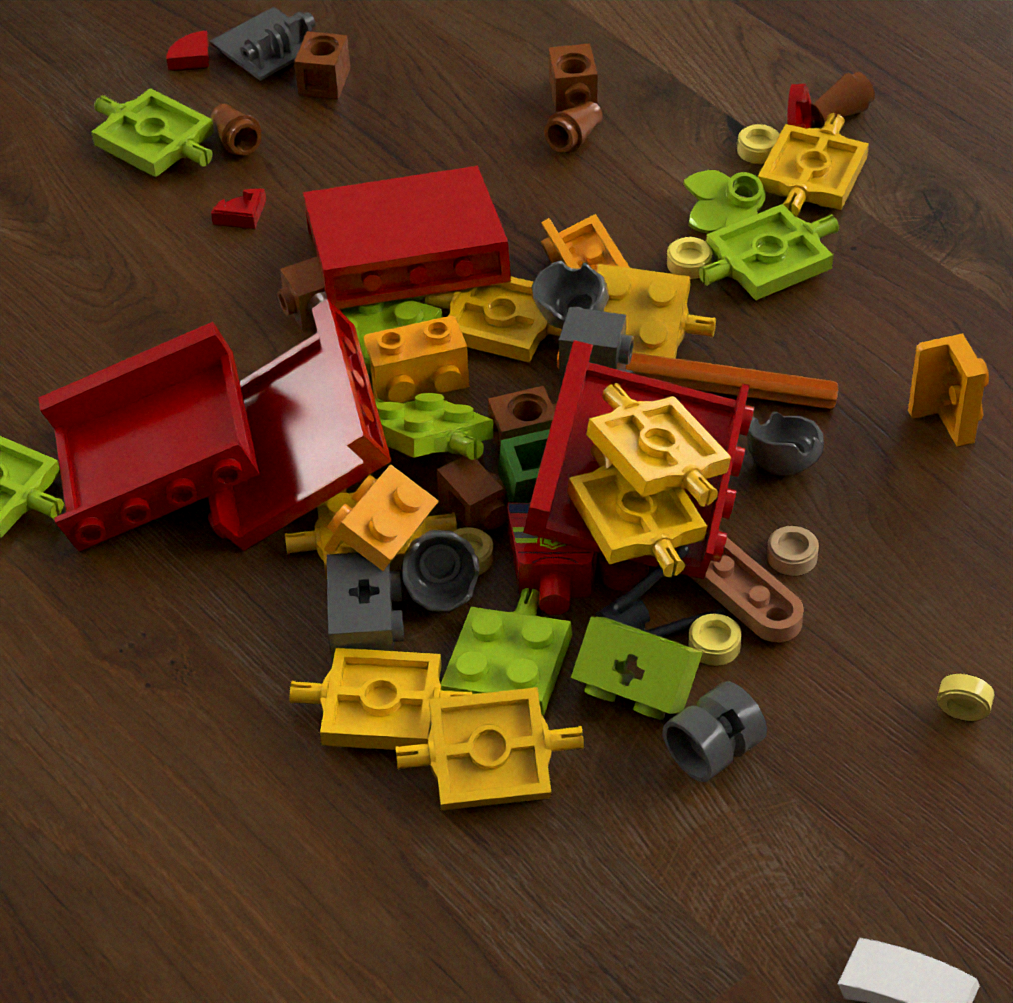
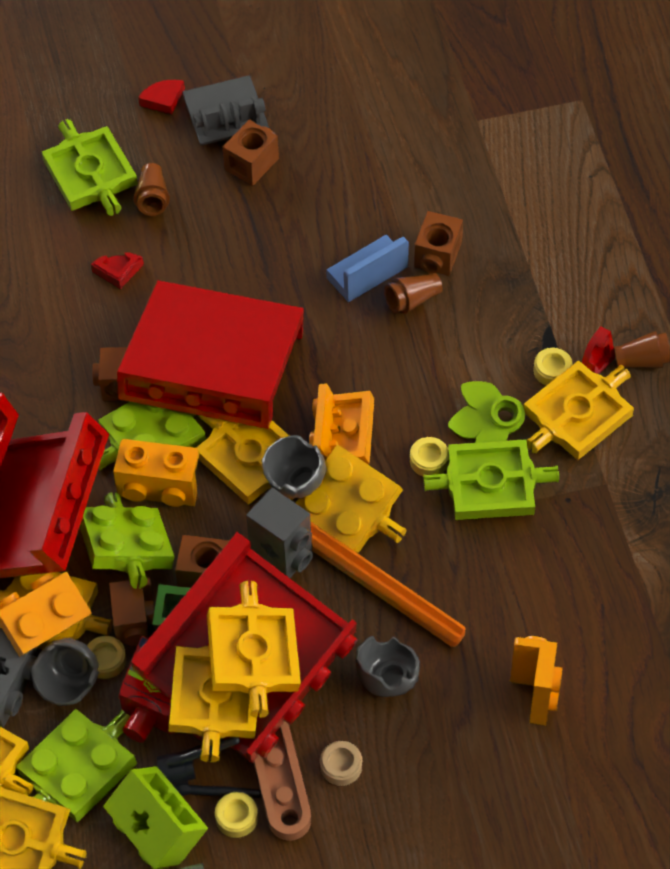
camera: 25 degrees right, 10 degrees up
none -> medium blue panel [326,234,409,303]

